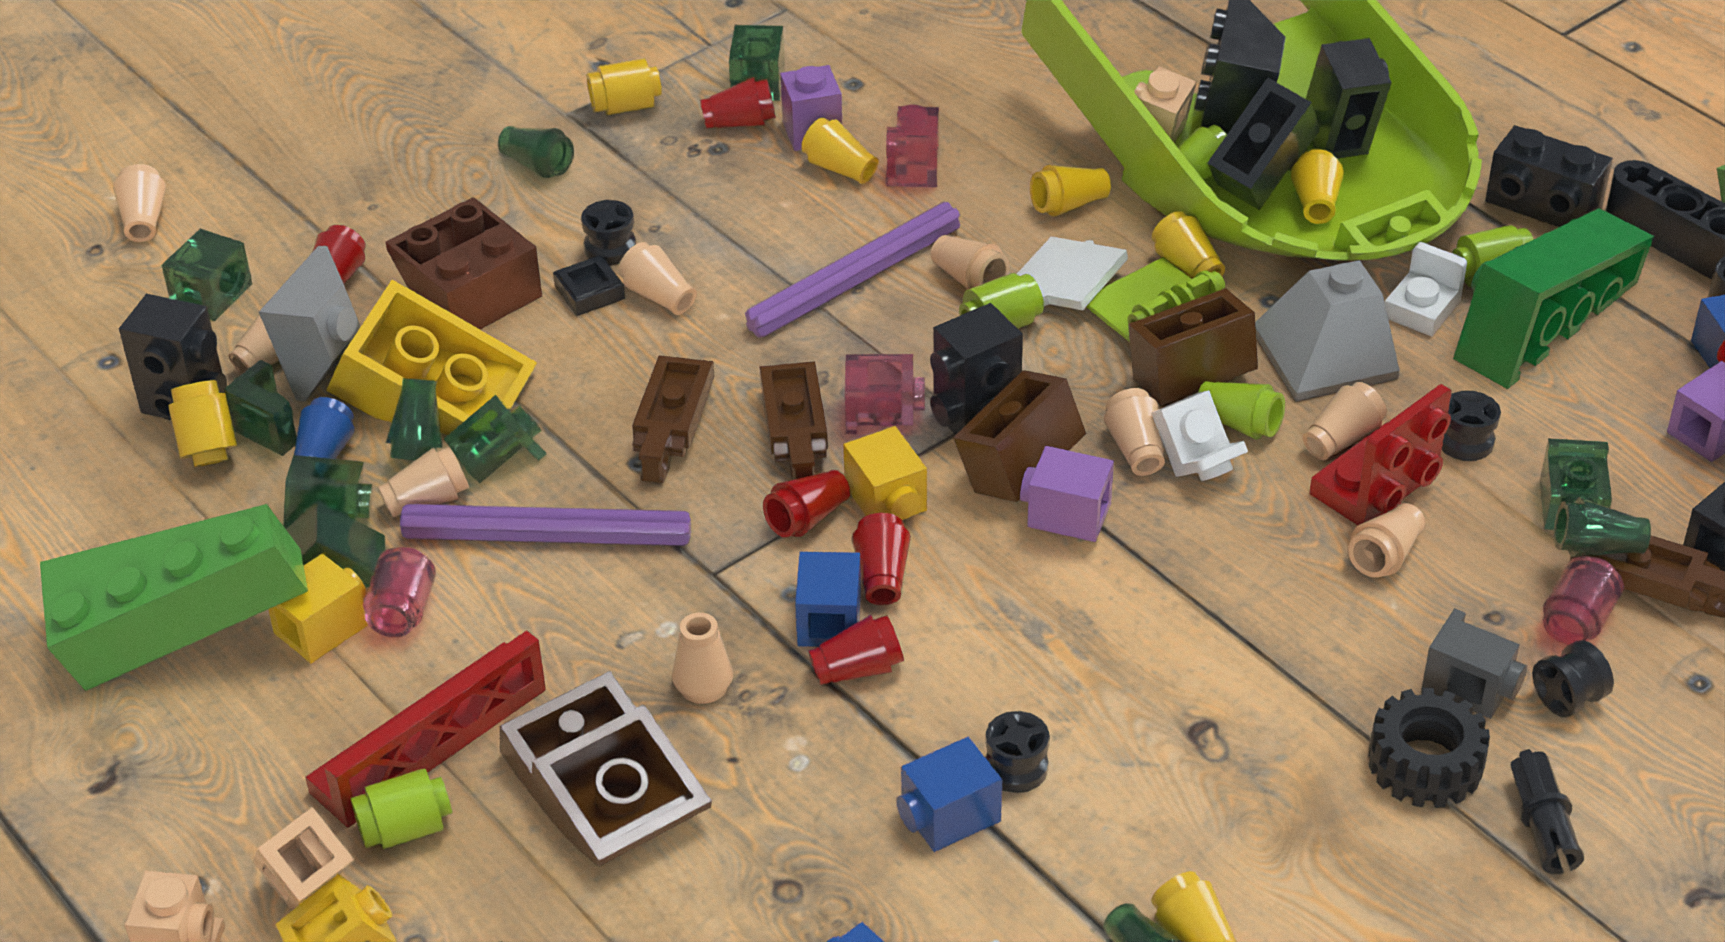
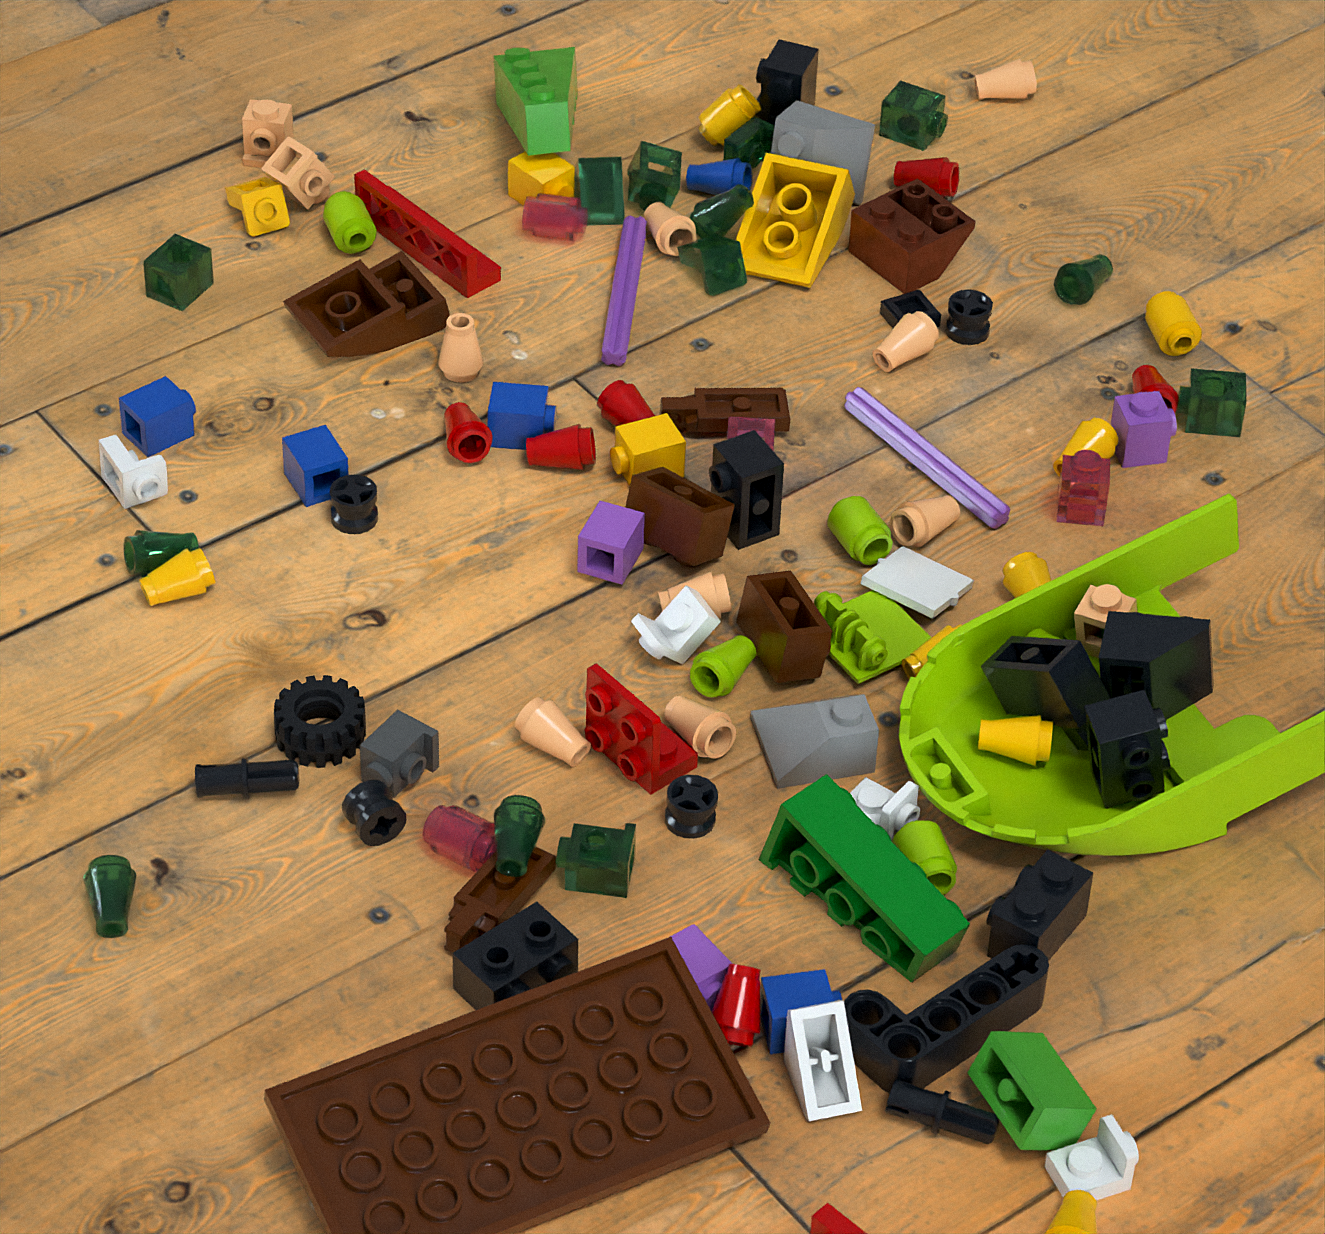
camera: 90 degrees right, 0 degrees up
reddish brown hinge [632,355,715,483] -> none

